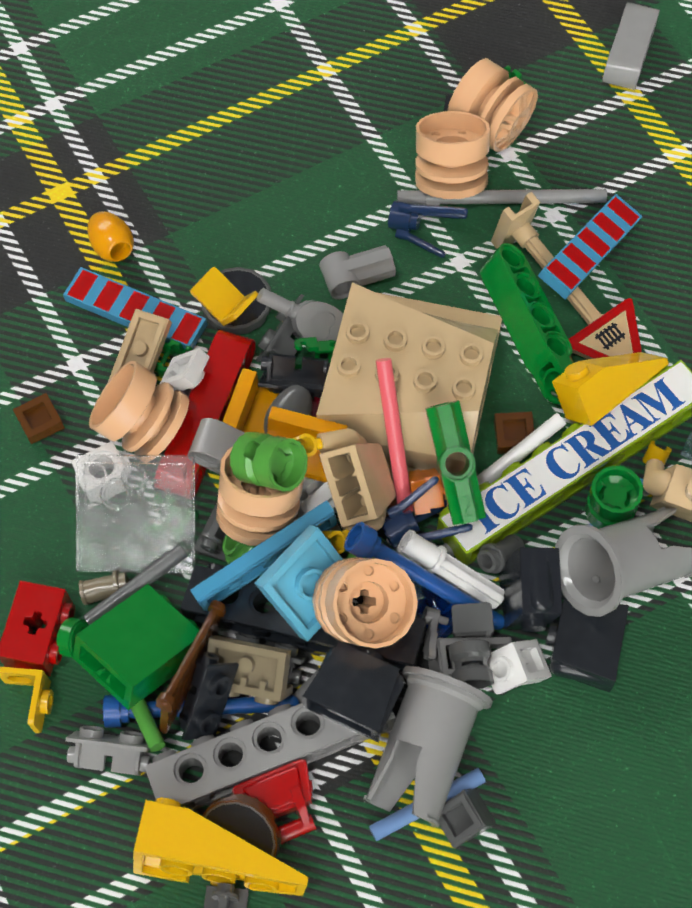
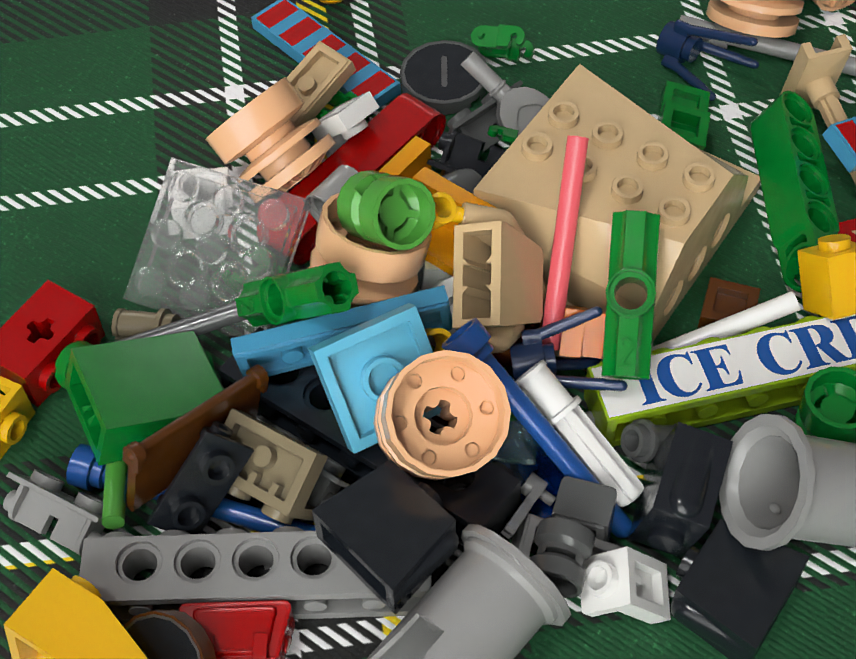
camera: 20 degrees right, 10 degrees down
reddish brown plate [13,393,65,445] -> none
yellow bracket [190,267,258,326] -> none
light grey piece [319,245,396,299] -> none
none -> green piece [235,262,359,327]
none -> green piece [471,24,535,62]
none -> green slope [658,80,711,151]

